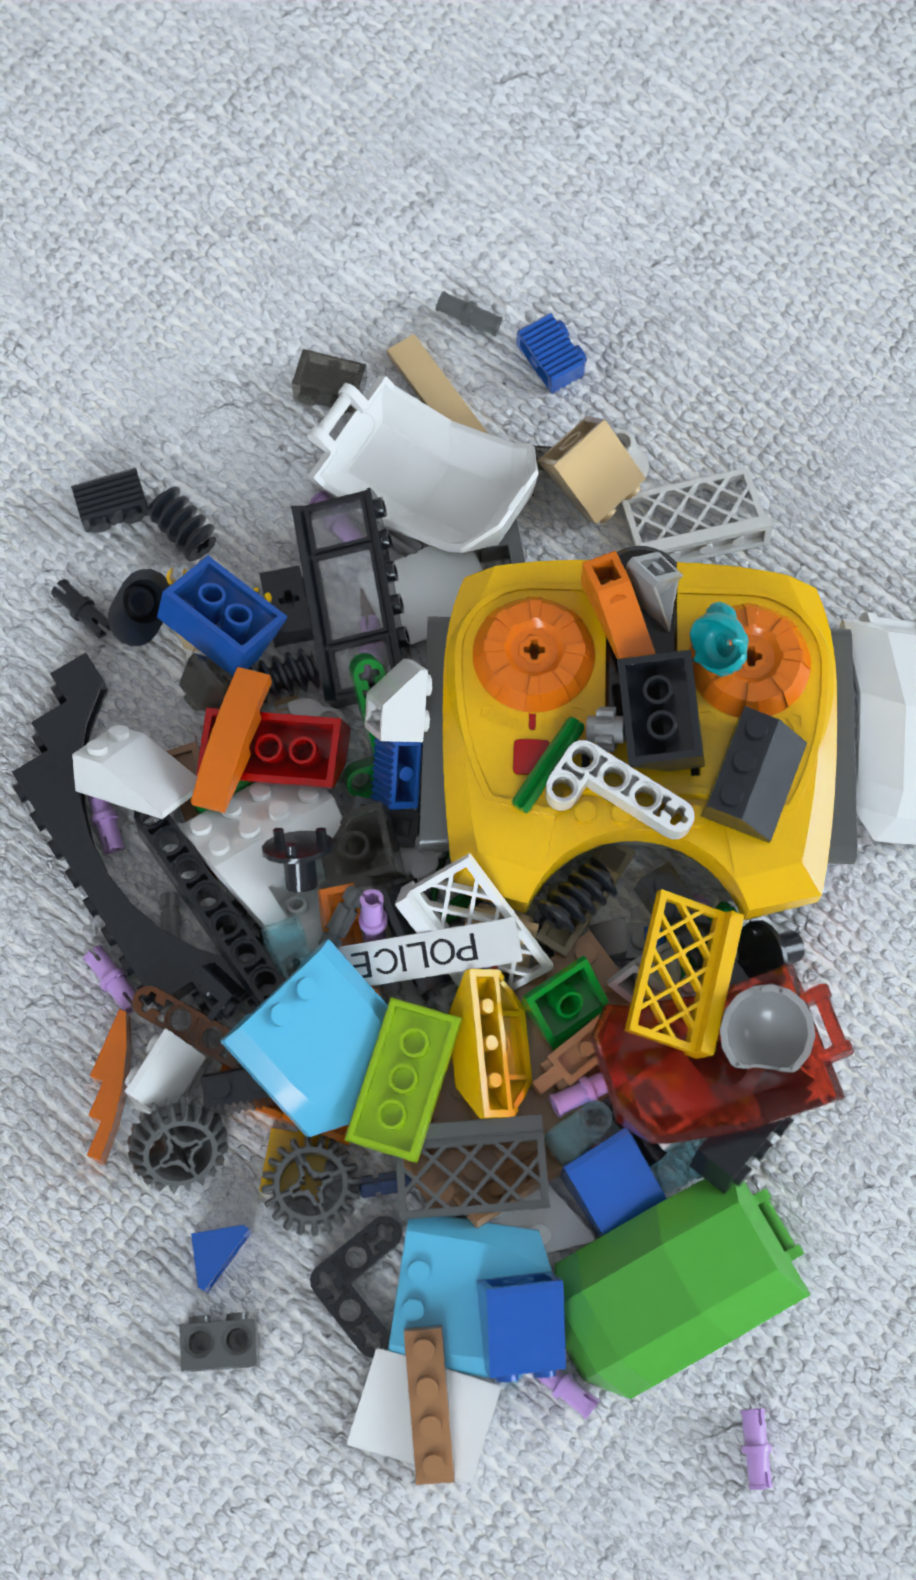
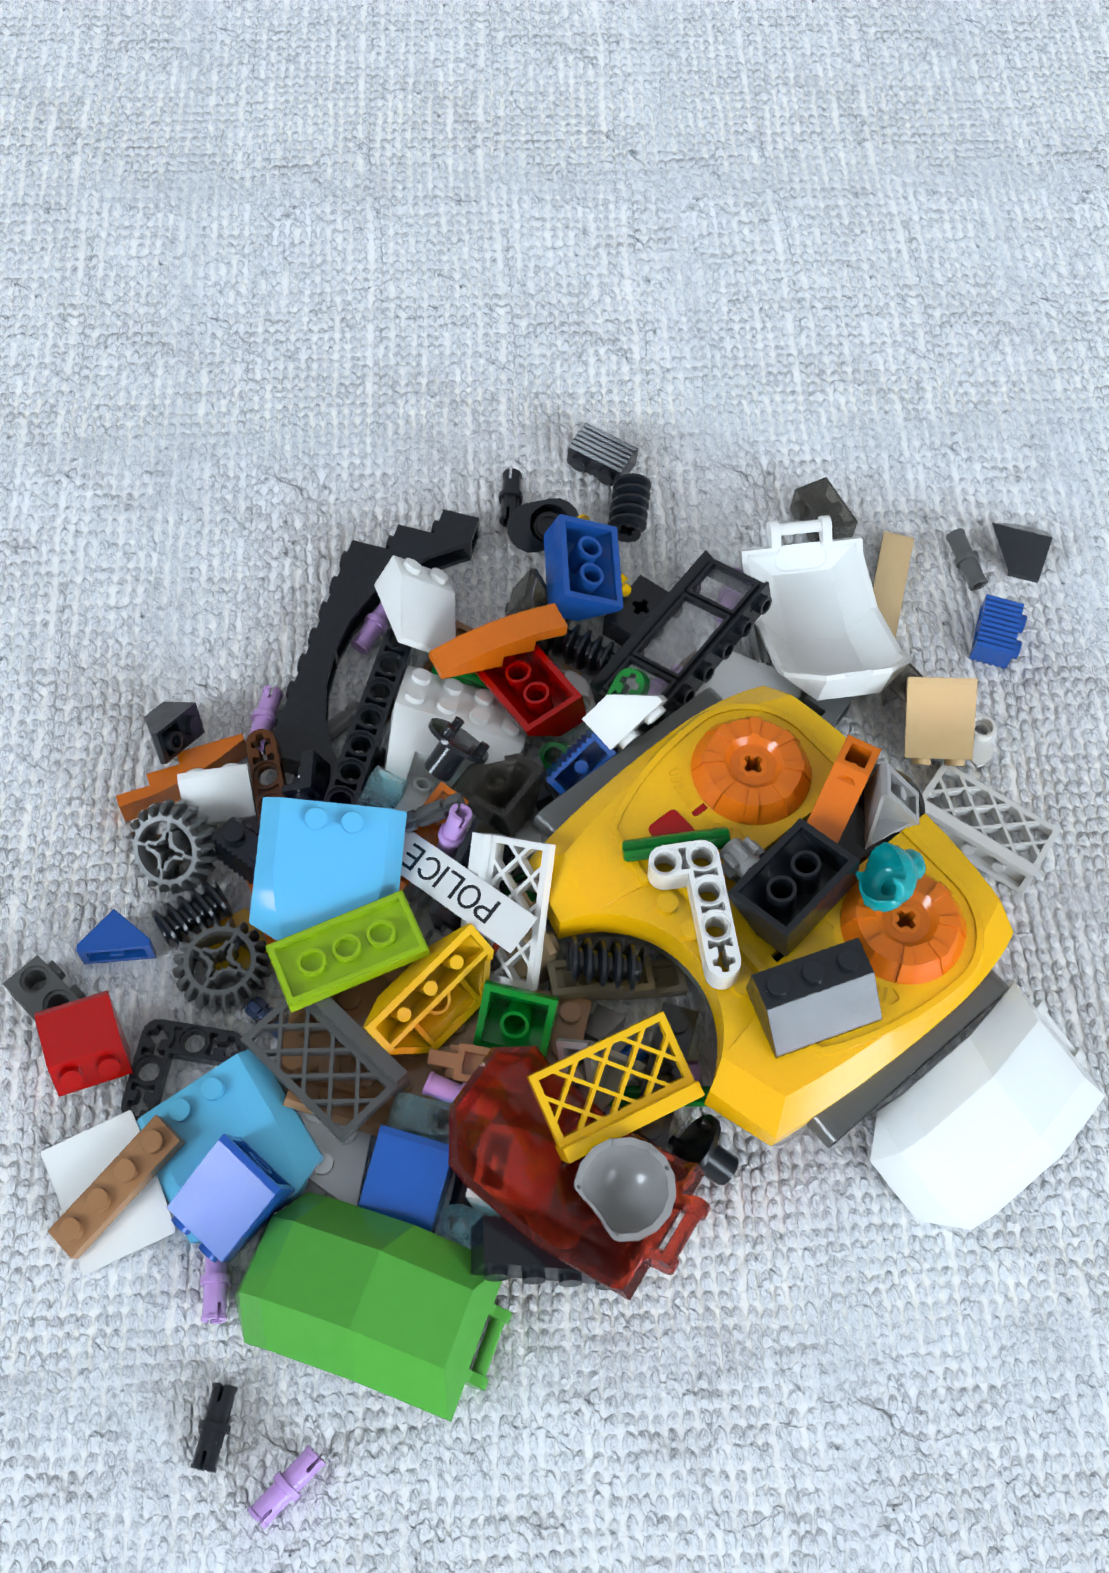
camera: 45 degrees right, 10 degrees down
none -> red slope [34,990,133,1097]
none -> black slope [144,702,205,764]
none -> black piece [151,881,234,947]
none -> black pin [190,1382,238,1473]
none -> black slope [992,523,1053,583]

